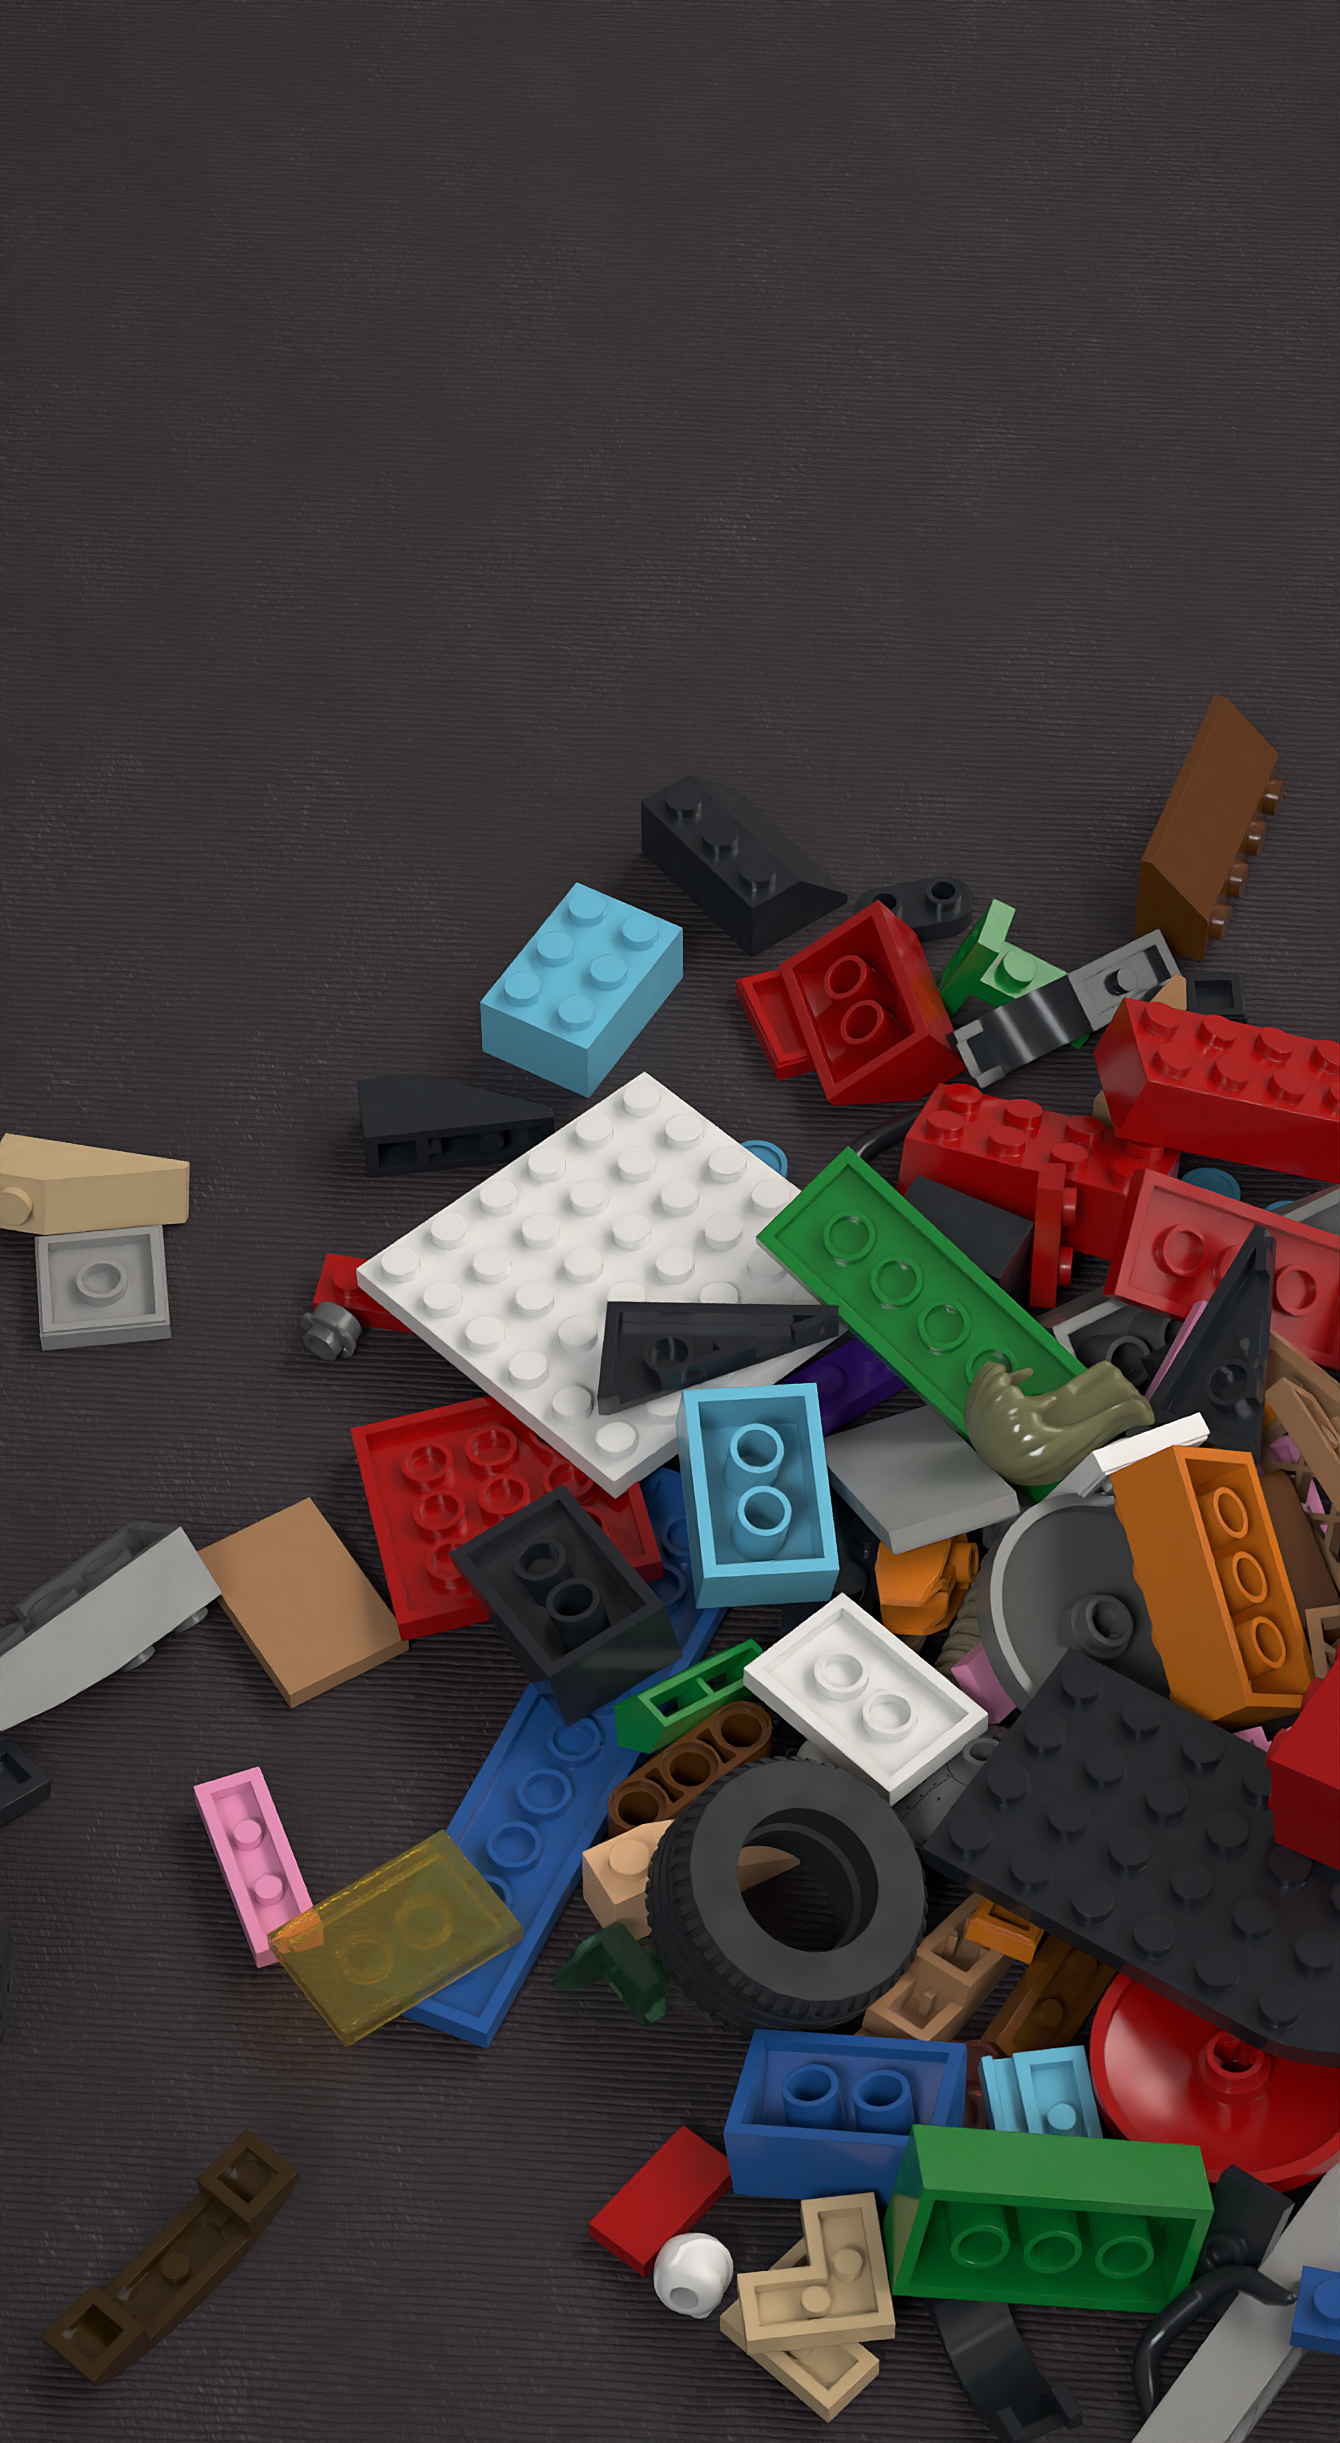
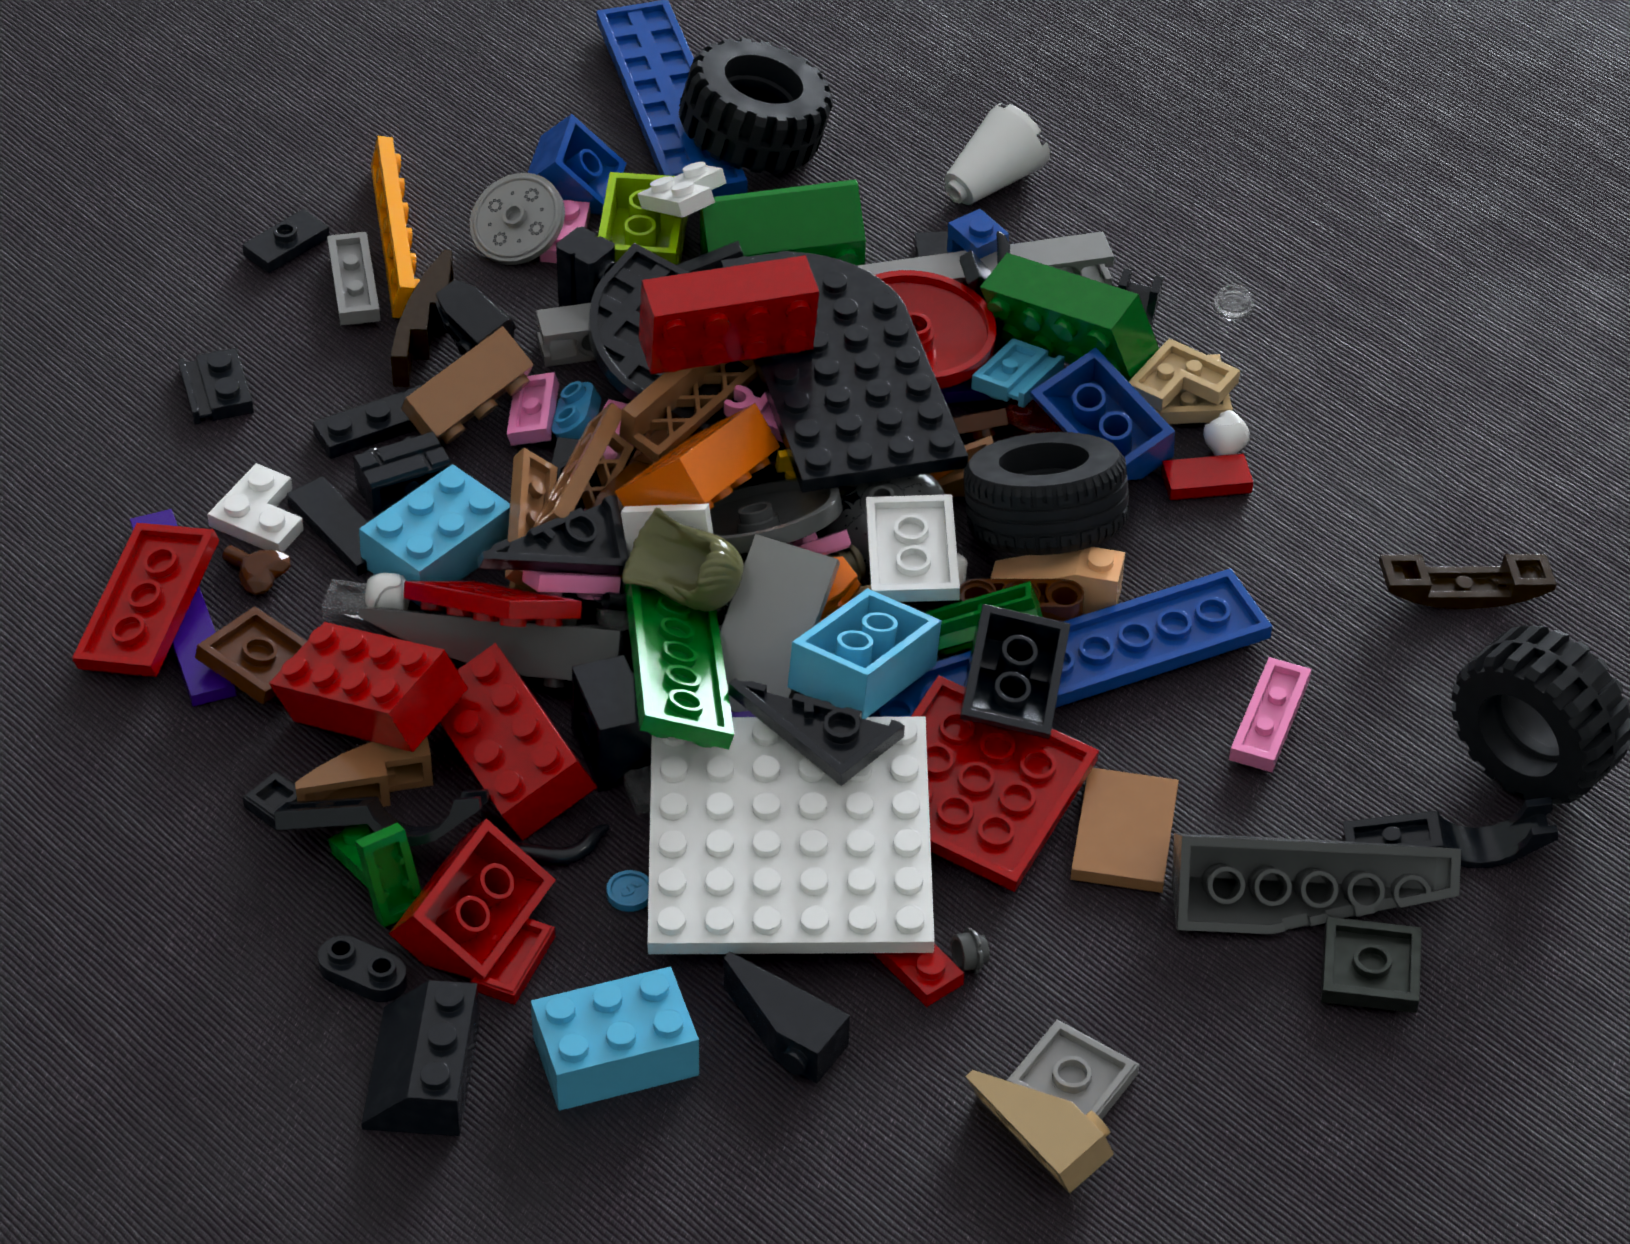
camera: 140 degrees left, 5 degrees down
clear yellow tile [267,1829,523,2047] -> none
clear green plate [552,1921,670,2028] -> none
red plate [1029,1162,1077,1308] -> none
reddish brown slope [1134,694,1285,962] -> none

